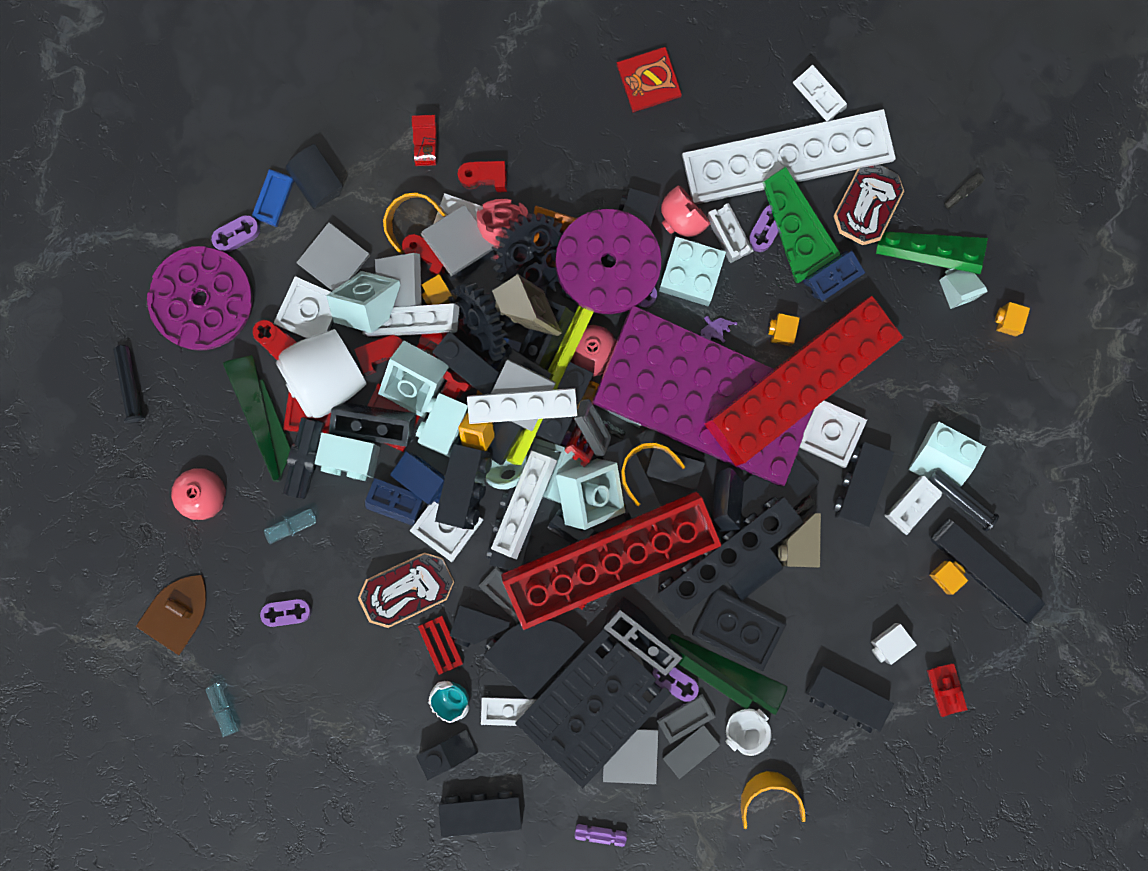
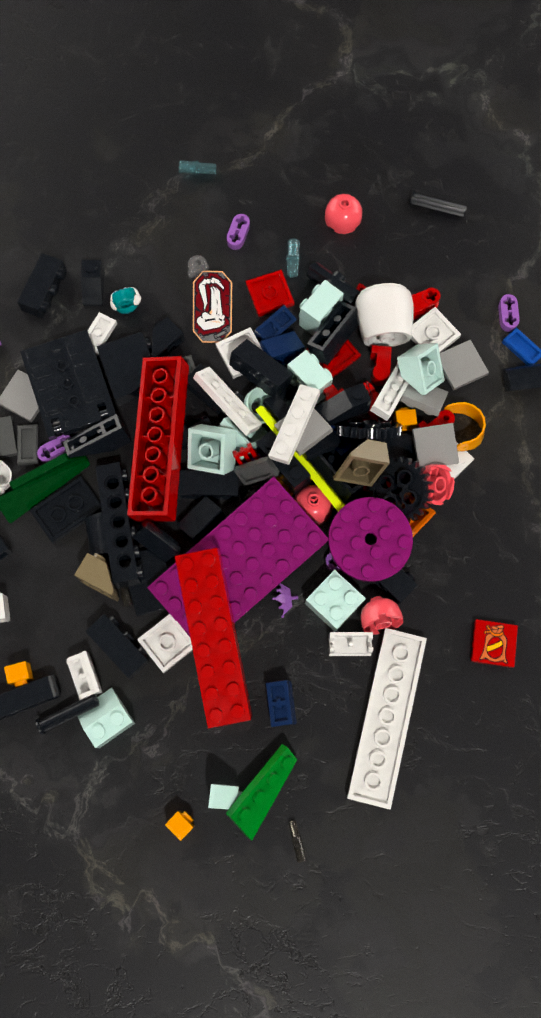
camera: 110 degrees right, 10 degrees down
reddish brown shield [136,575,206,655] -> none
magenta plate [147,246,253,350] -> none
dark green wedge [223,355,291,482] -> none
light aqua brick [378,341,449,418] -> none
red leg [412,115,437,166] -> none
red tile [418,616,464,675] -> none
red leg [457,161,507,192] -> none
light orange plate [458,413,495,451] -> none
light orange piece [621,443,685,506] -> none
medium lavender beam [749,205,778,252] -> none
green wing [762,167,841,283] -> none
light orange plate [768,313,799,347] -> none
white hinge [793,65,847,121] -> none
shield [834,165,904,245] -> none
none -> clear brick [187,255,209,278]
none -> red tile [245,269,295,317]

